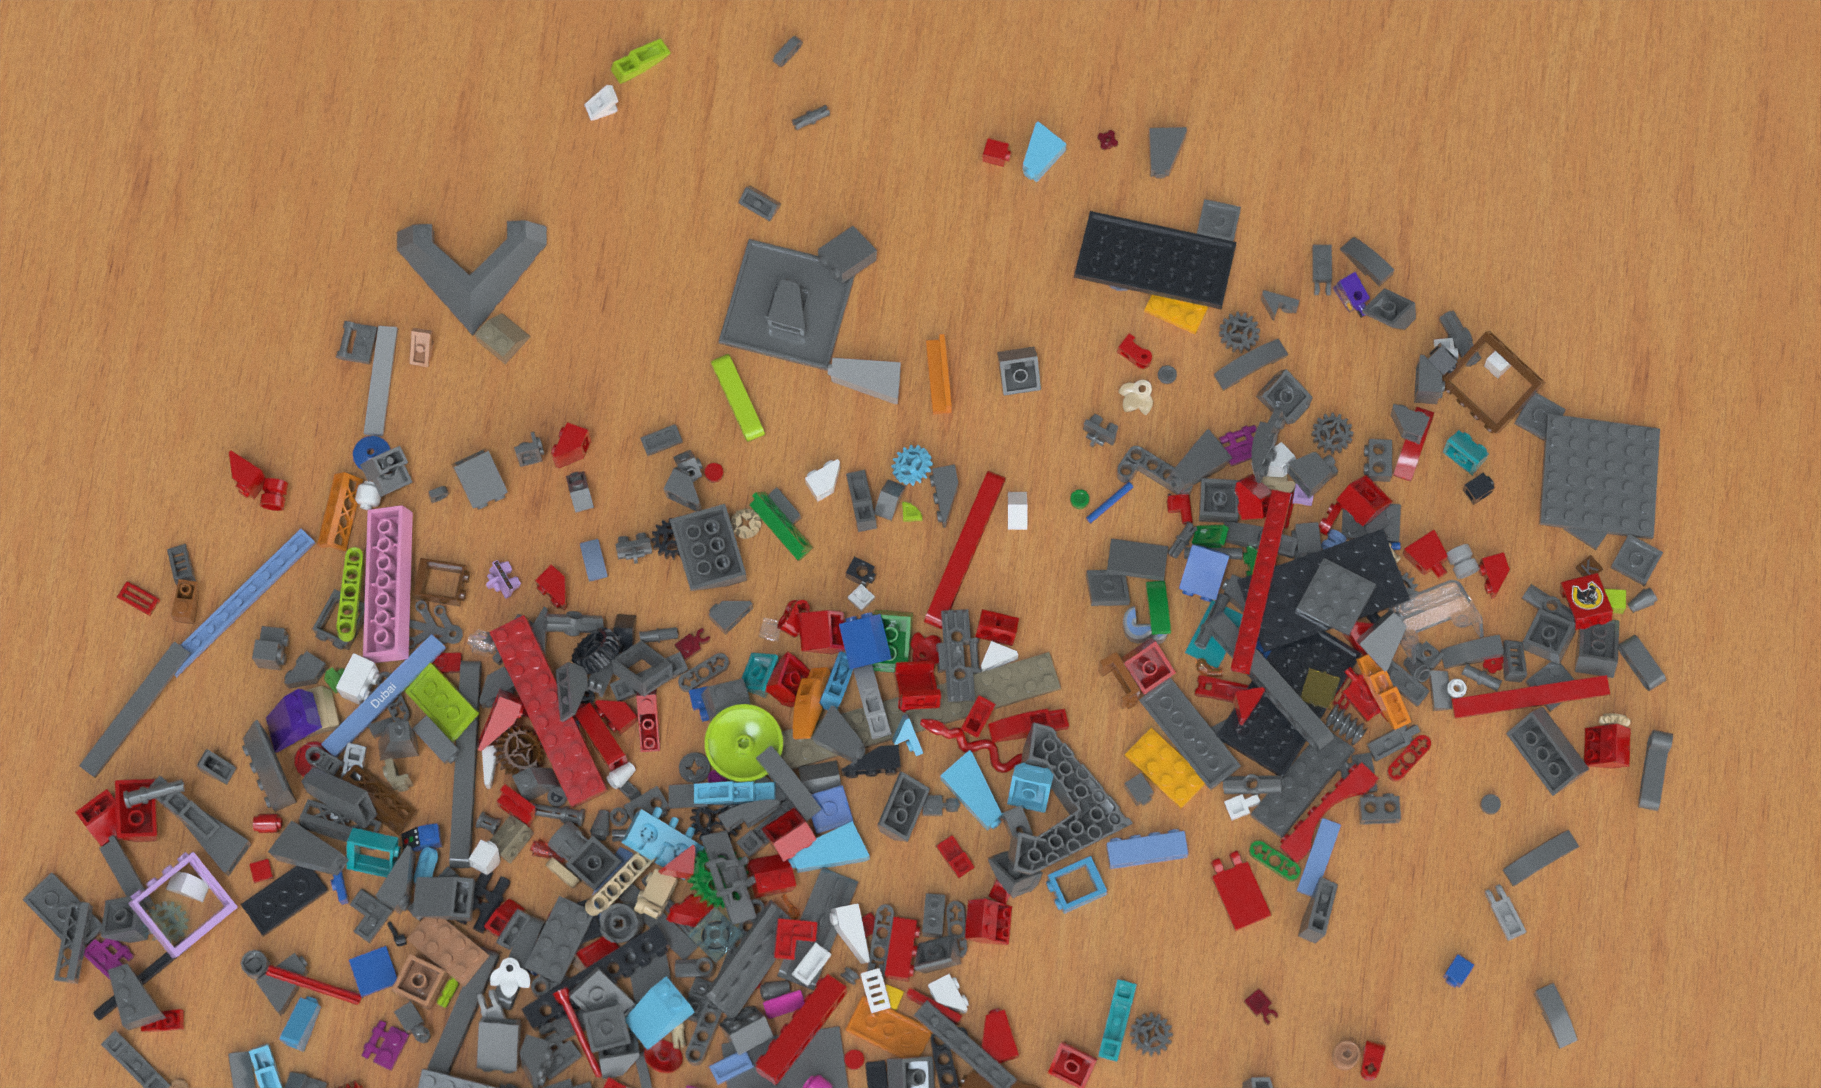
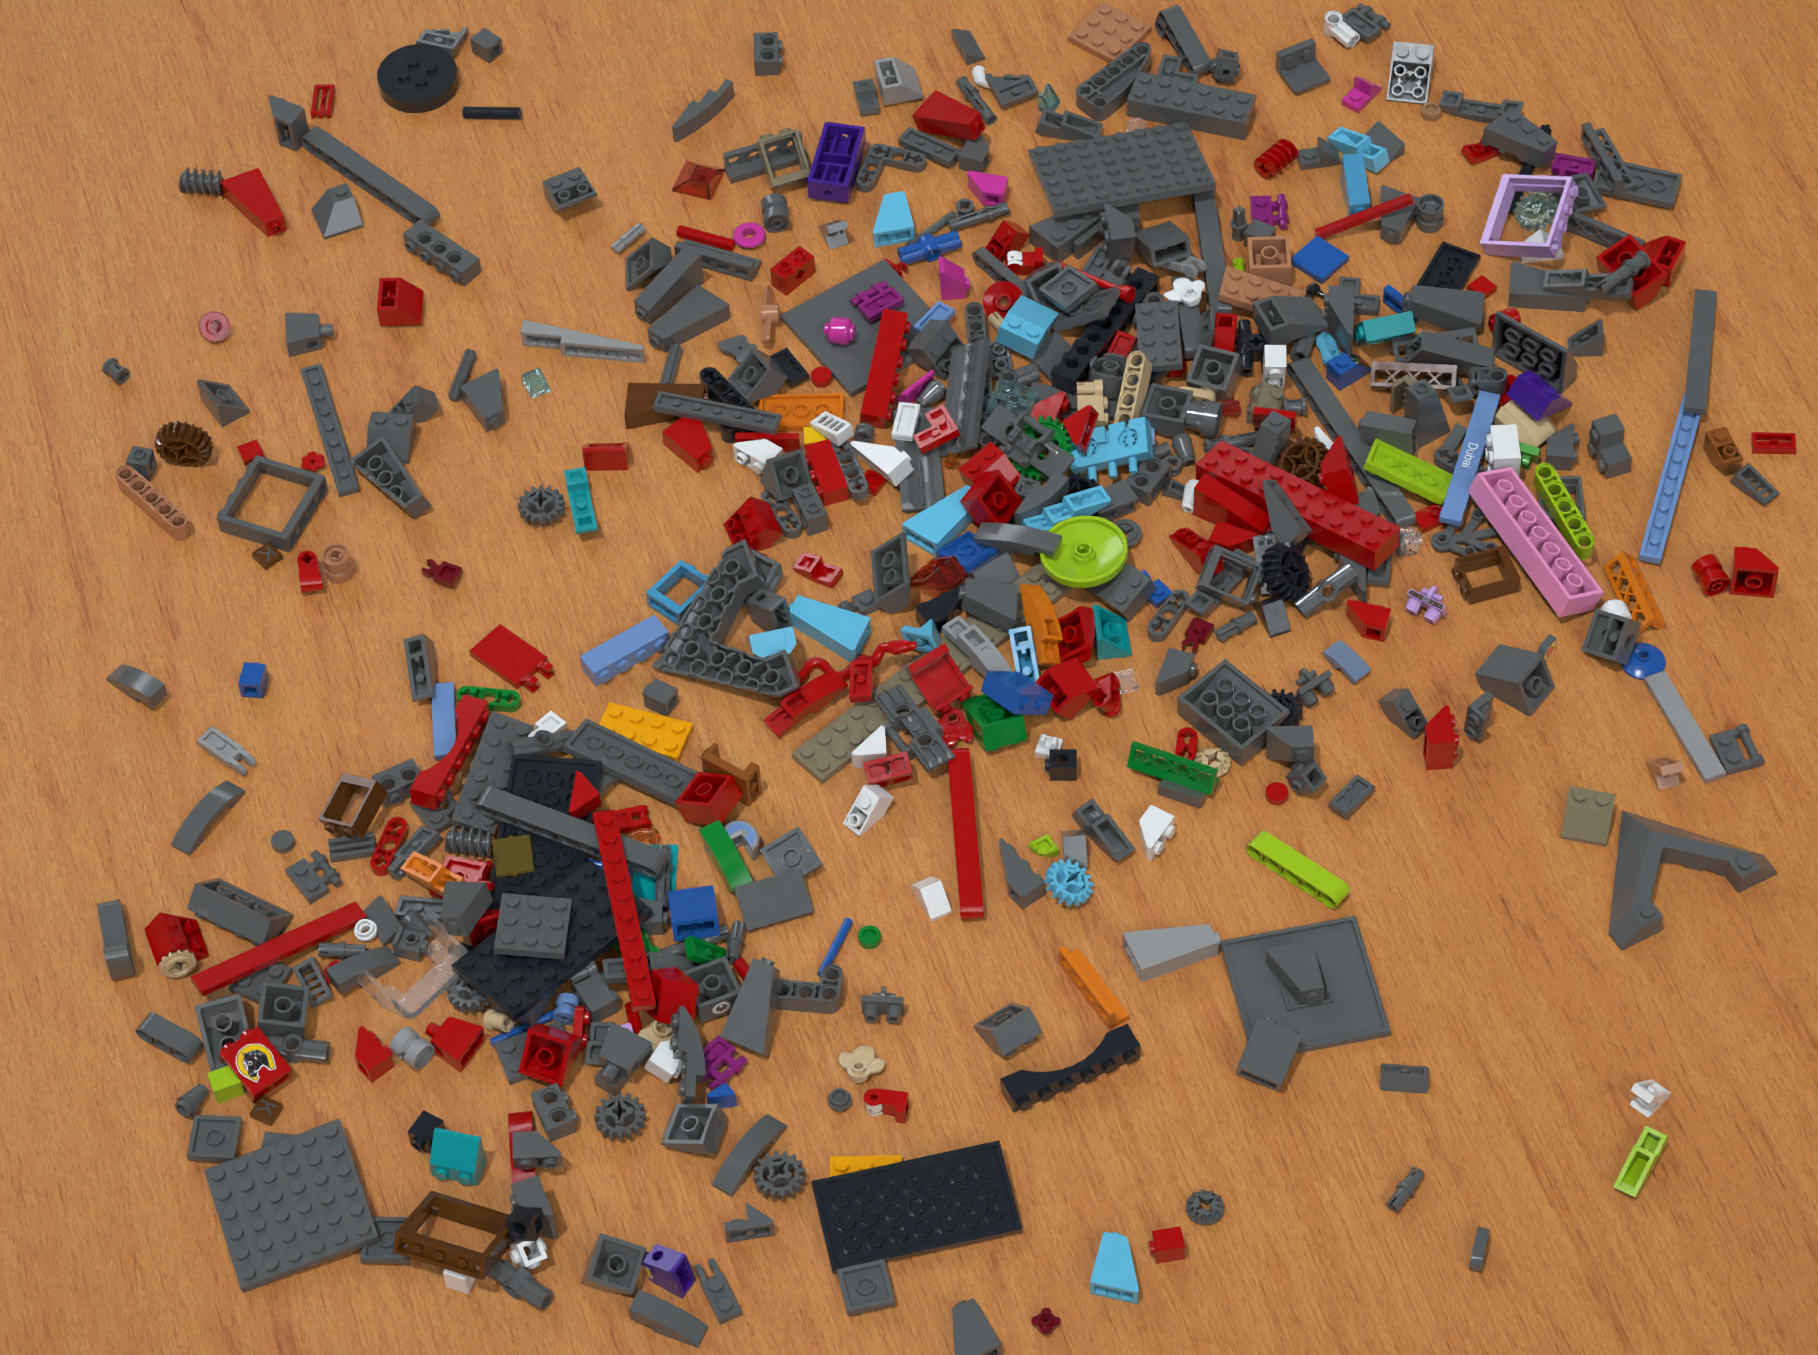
camera: 155 degrees right, 20 degrees down
none -> dark grey plate [285,850,342,905]
none -> reddish brown window [318,773,388,838]
none -> dark grey tile [328,833,376,863]
none -> dark grey slope [585,1021,612,1066]
none -> blue slope [706,1082,737,1108]
none -> white slope [843,785,894,836]
none -> clear red slope [910,555,969,591]
none -> black arch [1000,1024,1141,1113]
none -> red beam [1175,727,1197,767]
none -> dark grey brick [1186,344,1243,402]
none -> dark grey gear [1186,1188,1224,1225]

